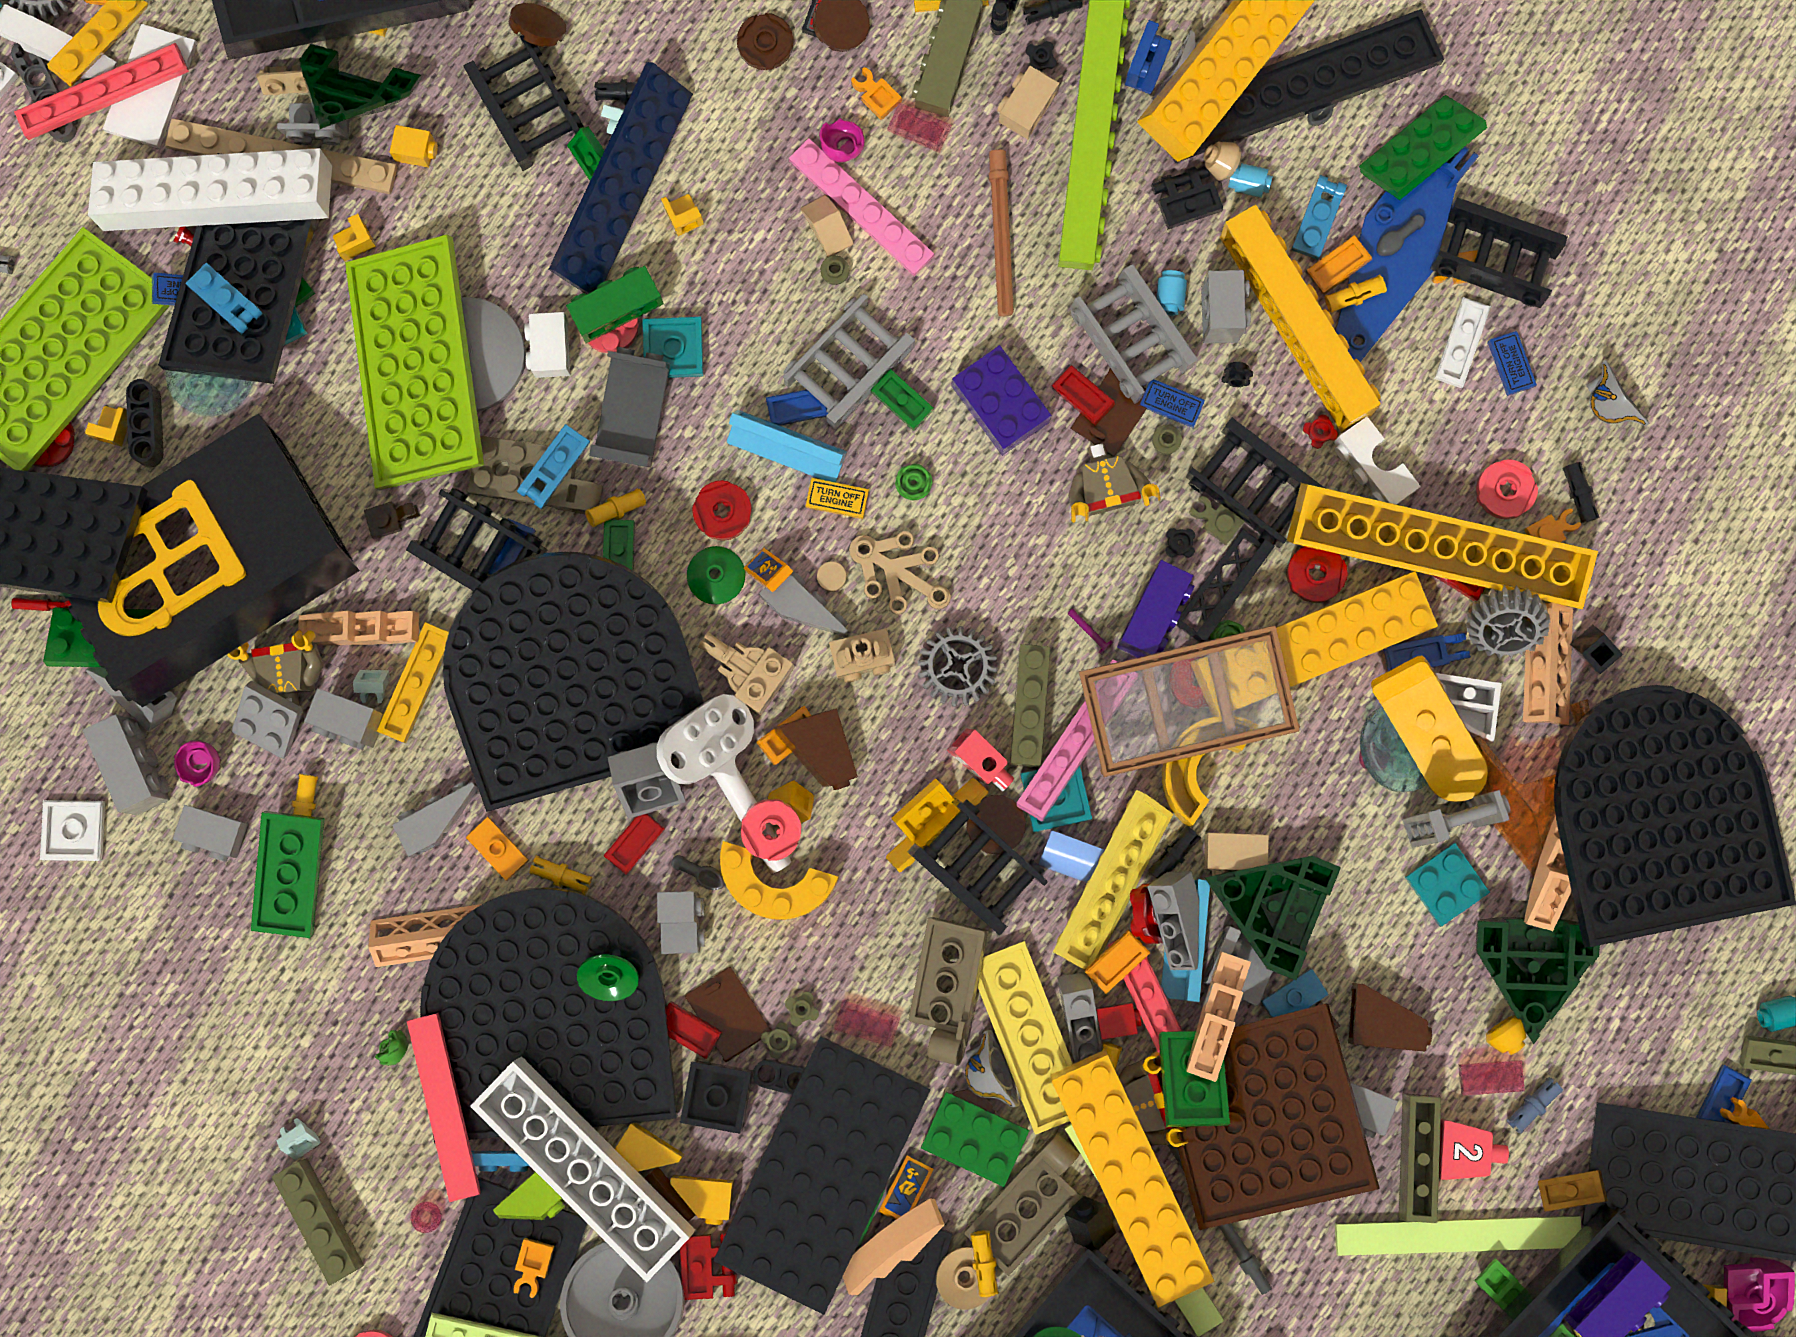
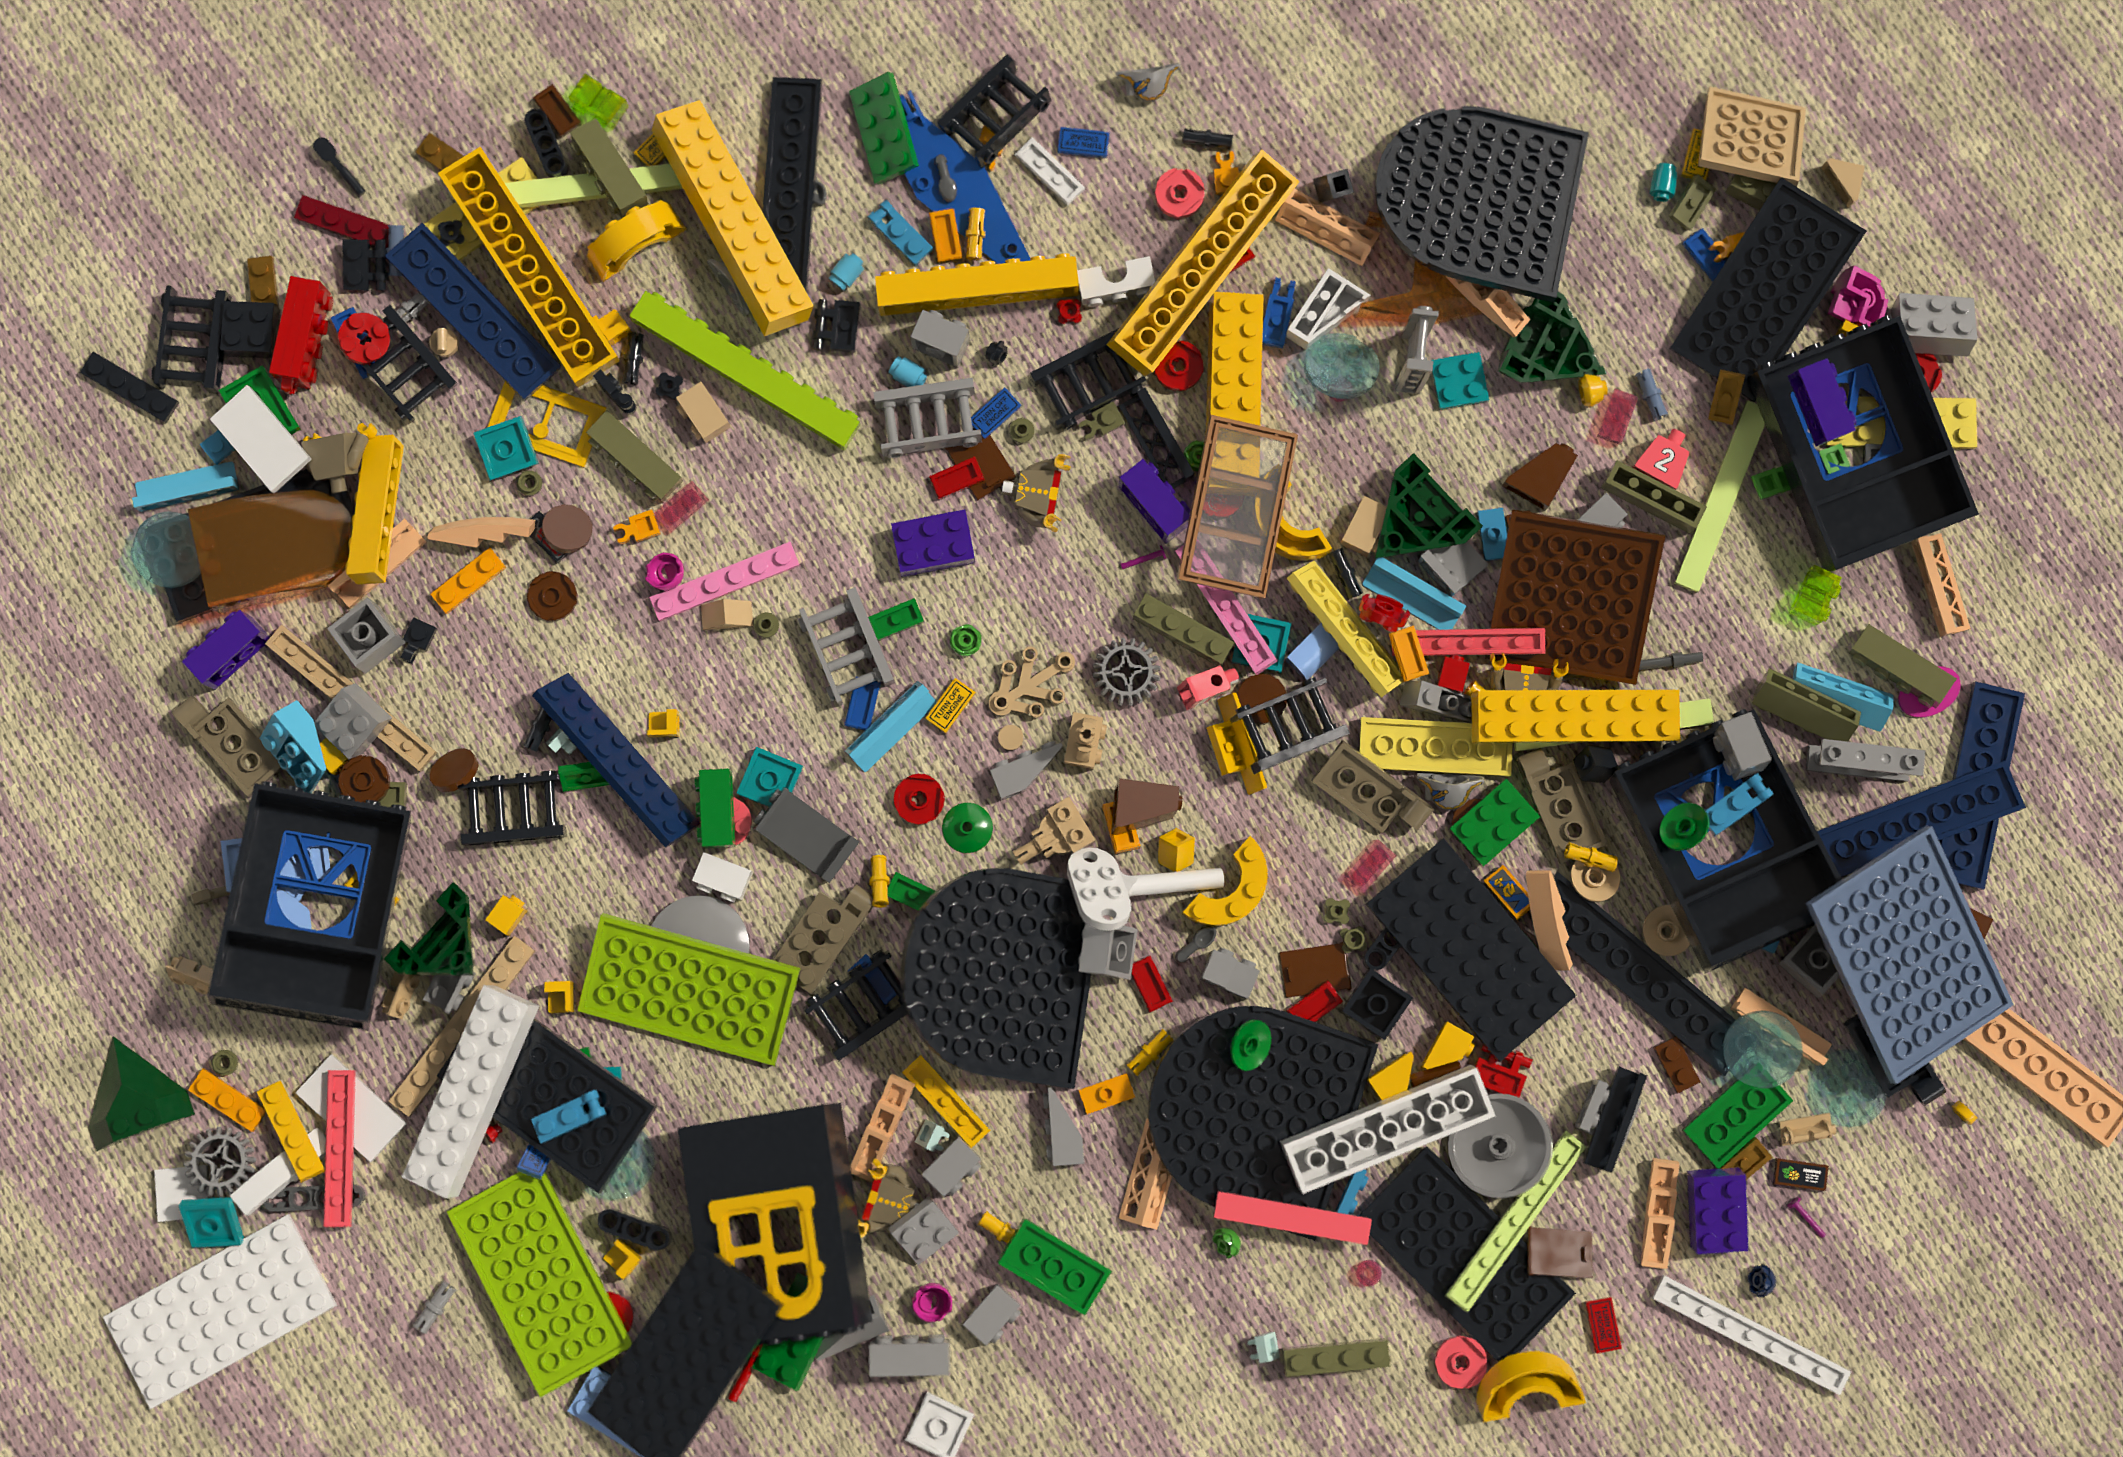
camera: 70 degrees left, 0 degrees up
dark brown plate [364,501,420,539] -> none
lime slope [493,1172,565,1220] -> none
light orange plate [514,1238,555,1298] -> none
dark azure plate [517,424,590,509] -> none
coral plate [741,799,802,861] -> none
tile [743,548,793,592] -> none
nougat axle [989,149,1014,317] -> none
blue bracket [1125,20,1172,94] -> none
light grey slope [1148,871,1199,970] -> none
green plate [1159,1031,1230,1127] -> none
black plate [1165,528,1195,558] -> none
light nougat slope [1186,951,1251,1082] -> none
tan cone [1203,142,1241,181] -> none
yellow piece [1371,655,1488,802] -> none
light grey gear [1466,586,1550,659] -> none

